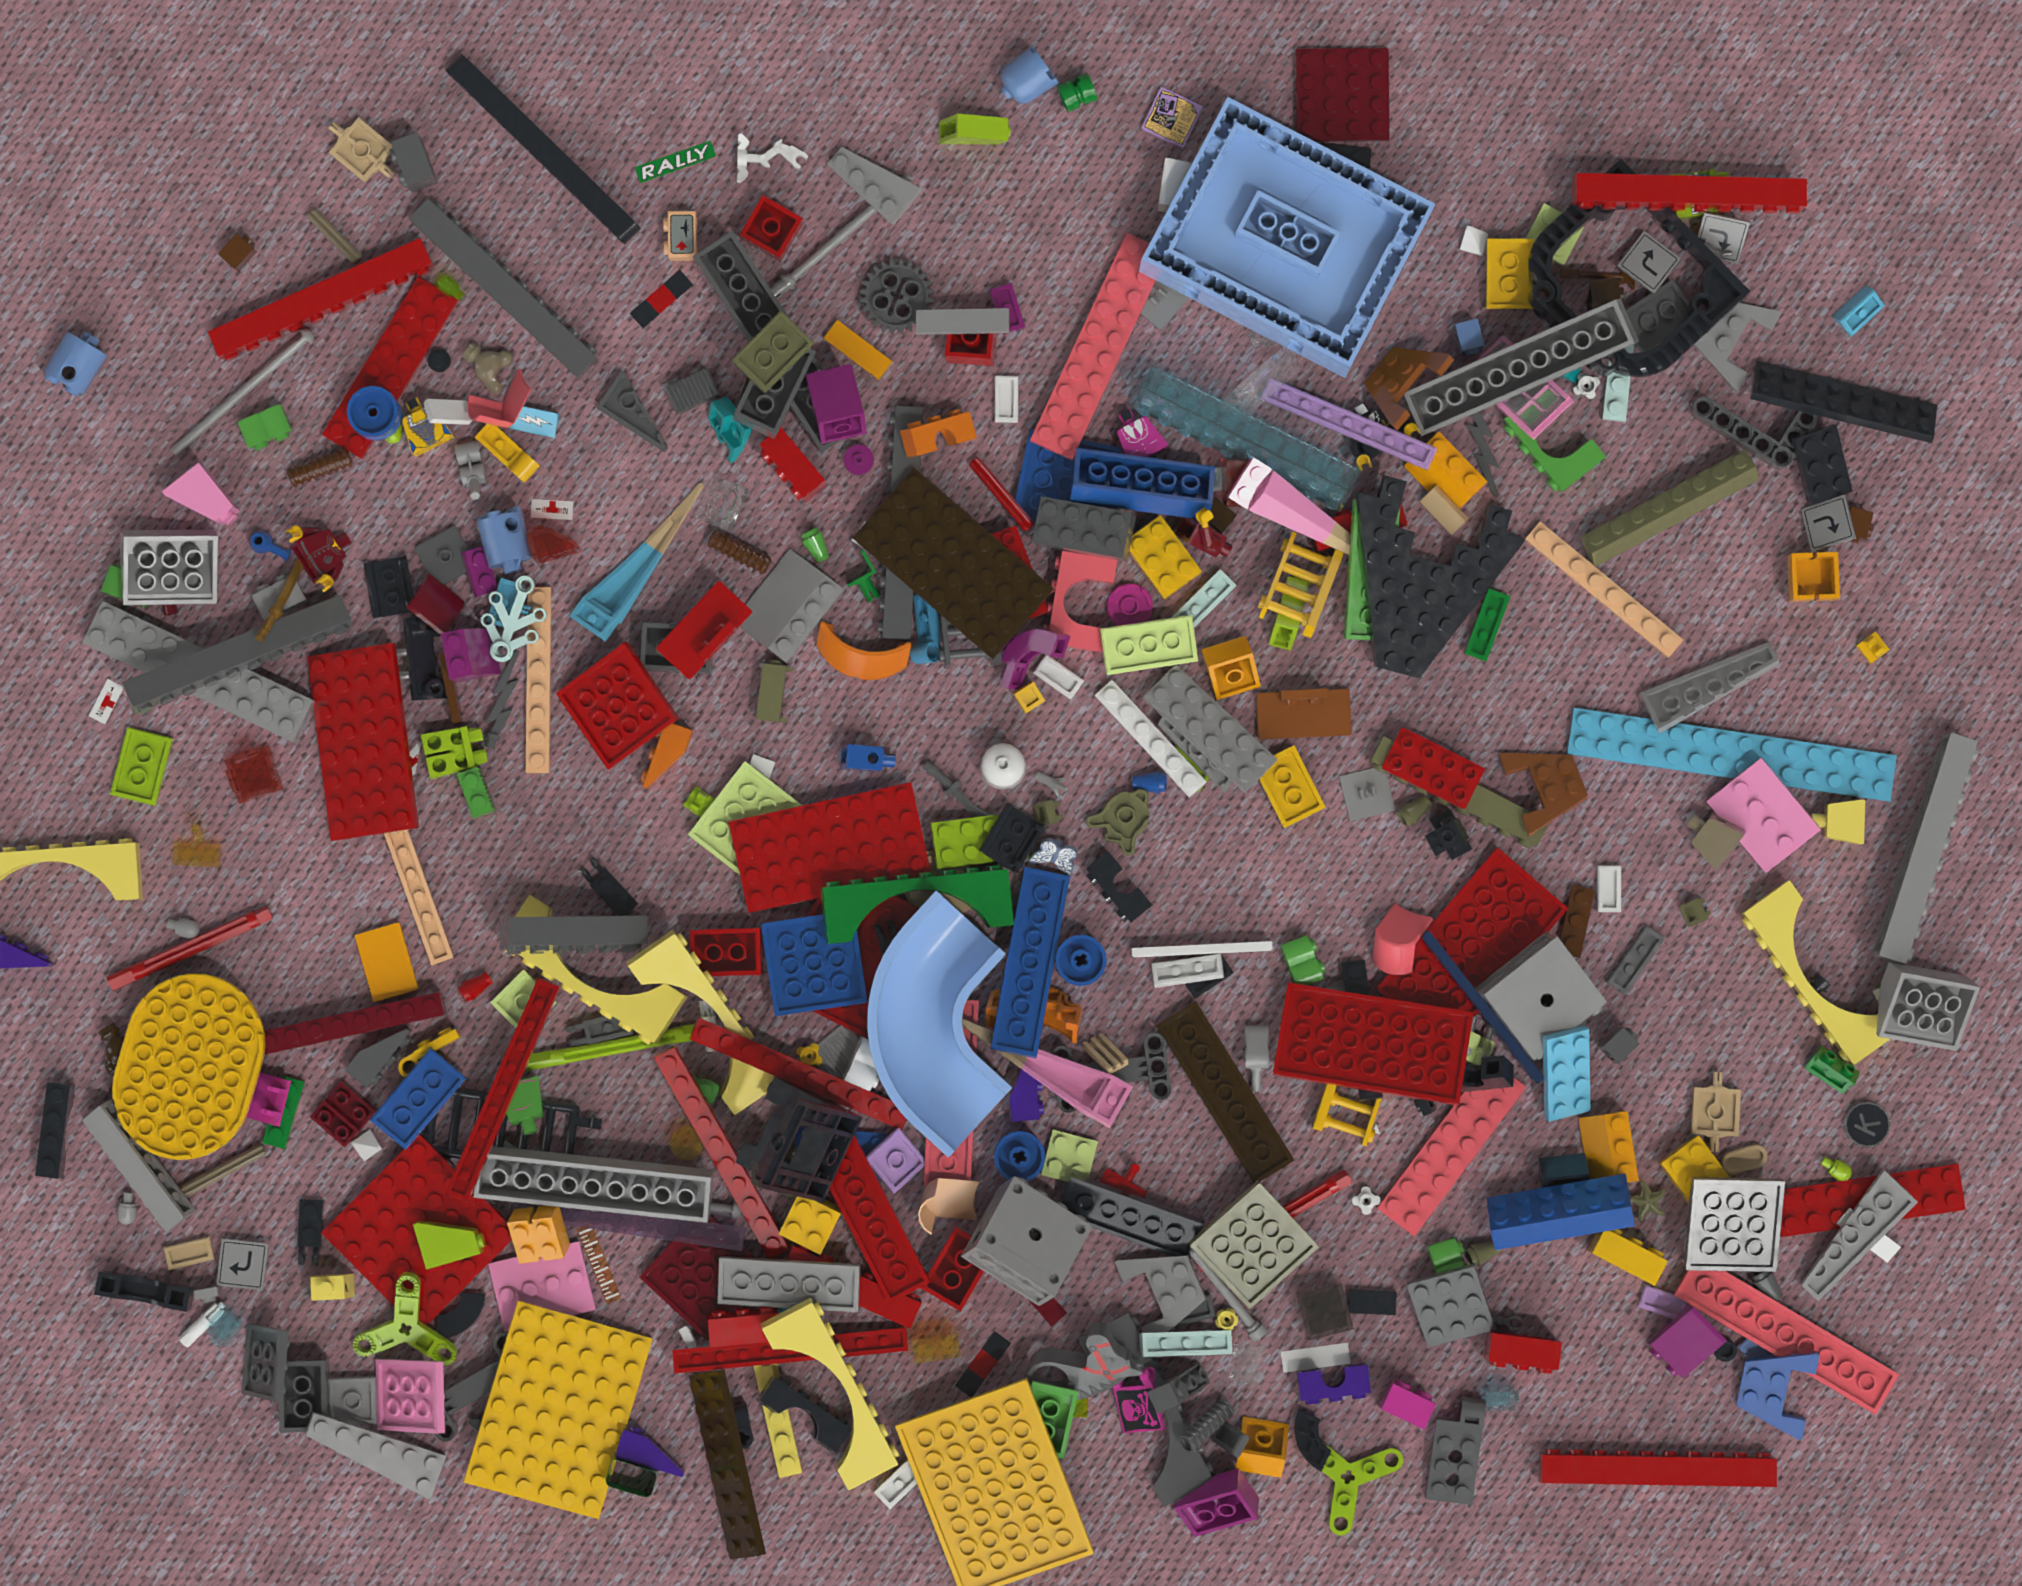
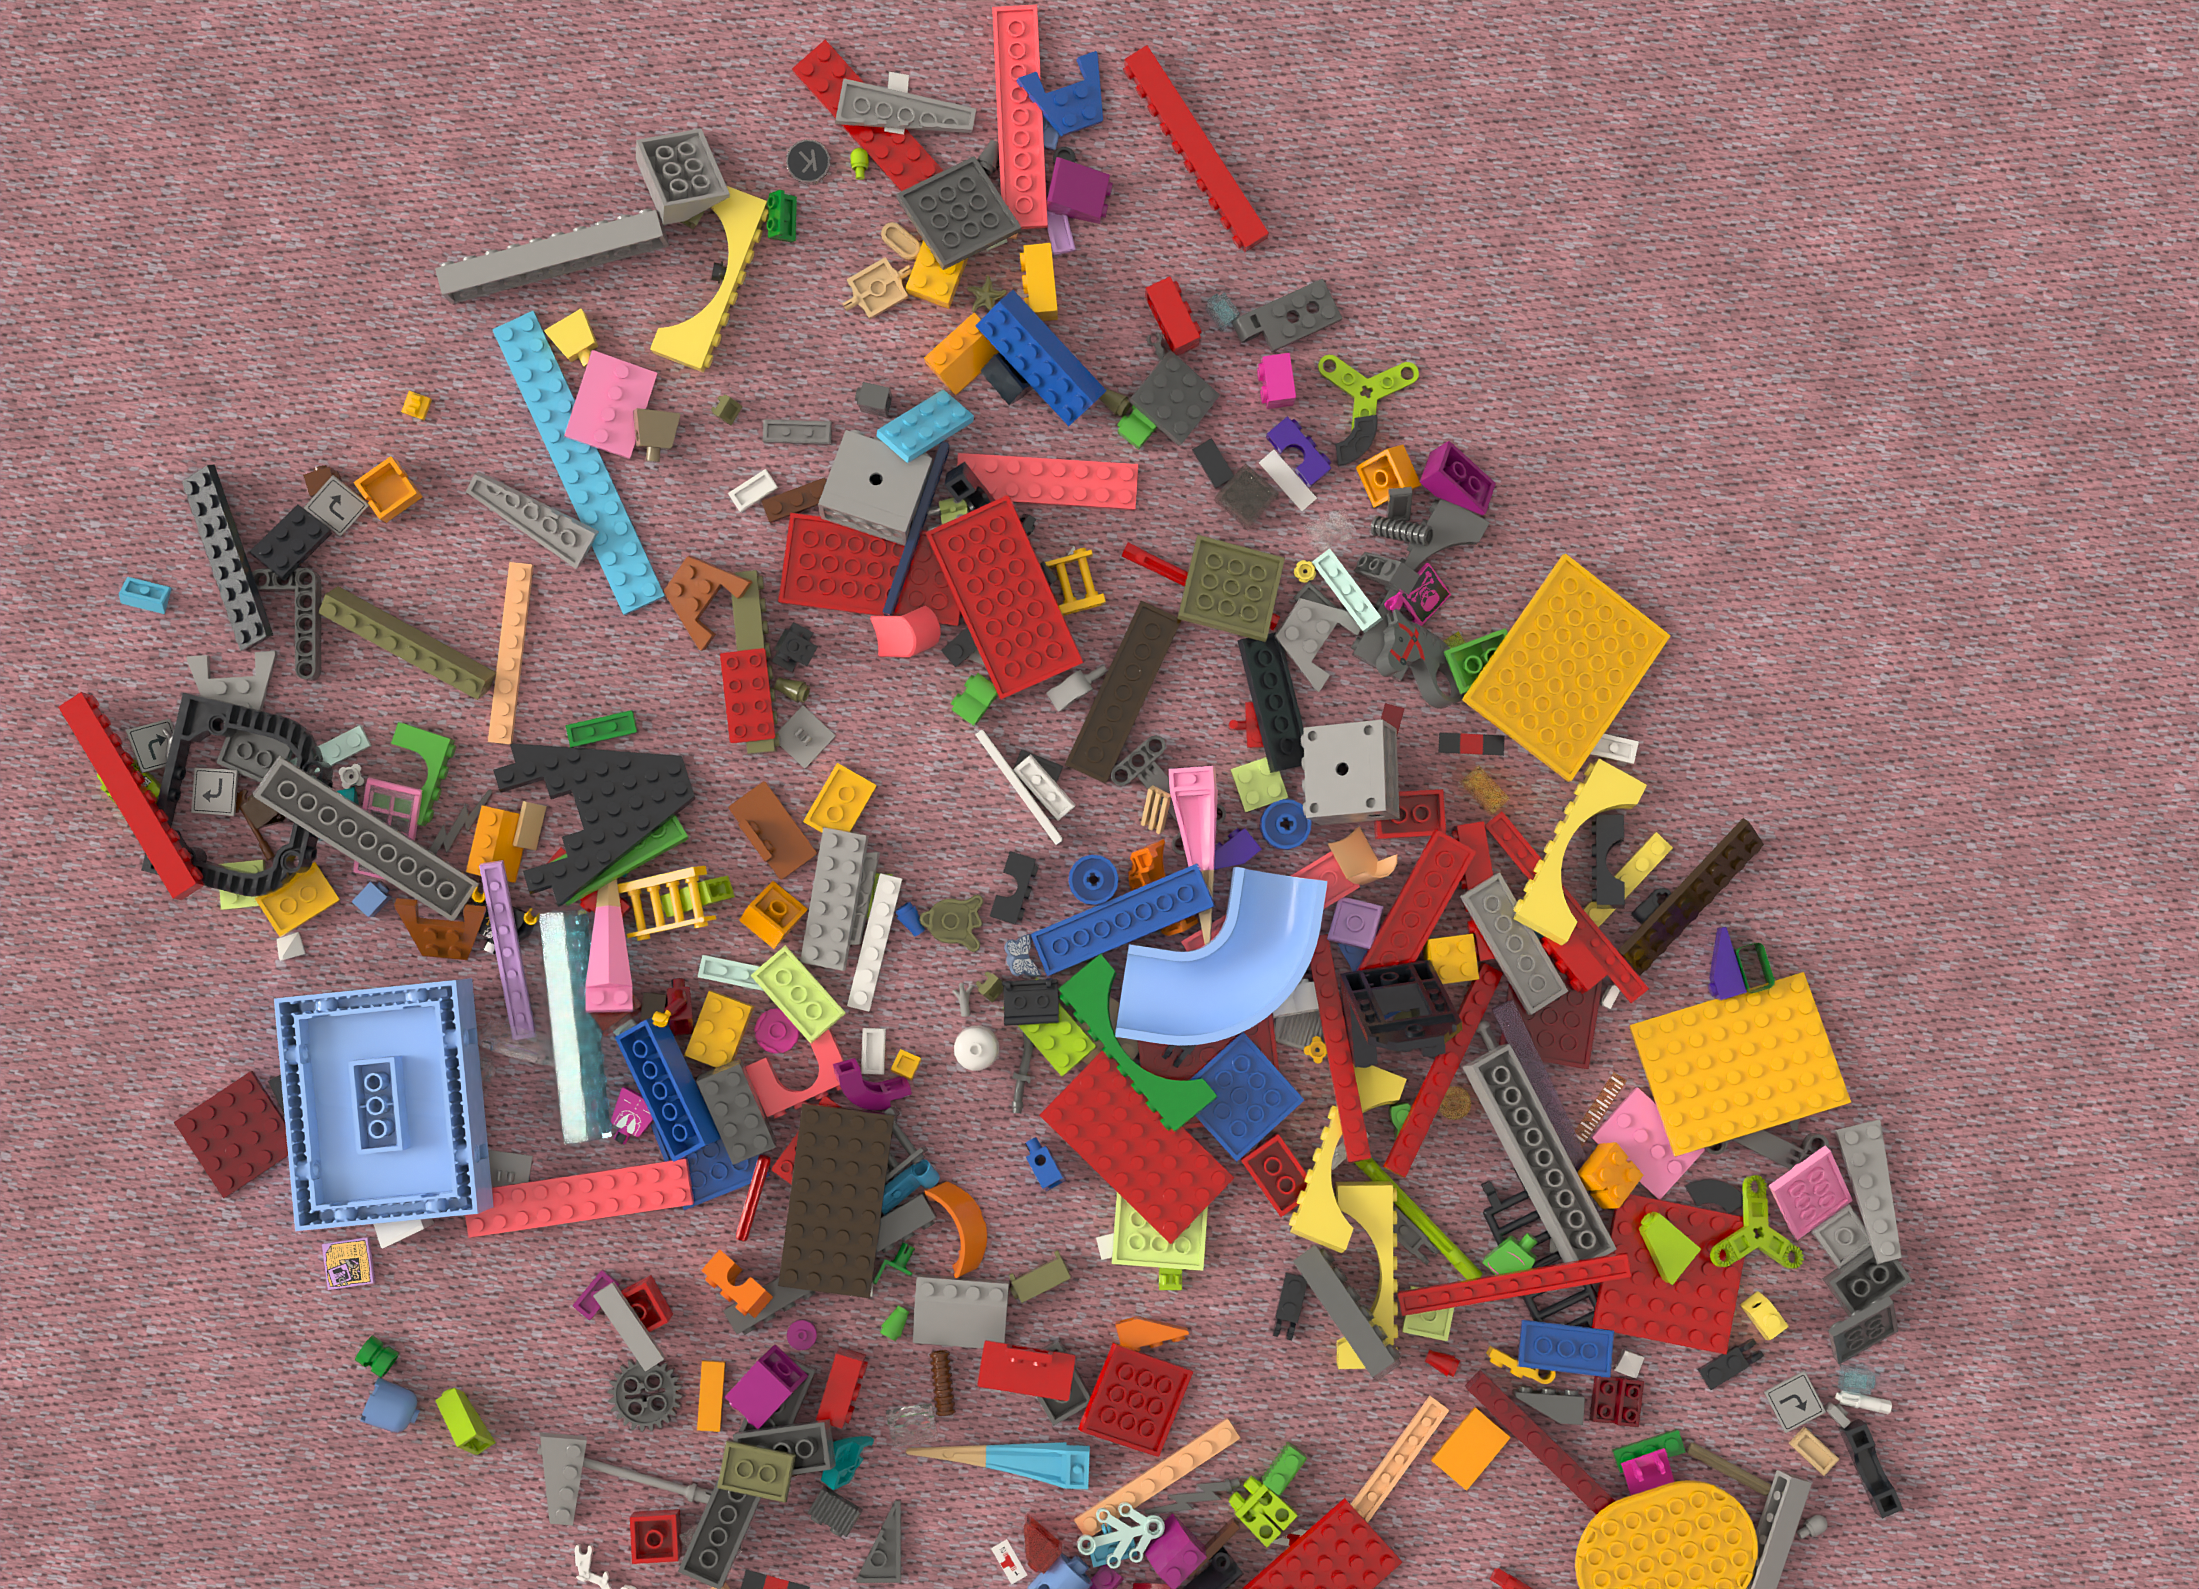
camera: 125 degrees left, 0 degrees up
white tile [995,376,1018,423] -> none
light grey piece [1190,1249,1268,1342] -> none
white plate [1352,1186,1380,1215] -> none

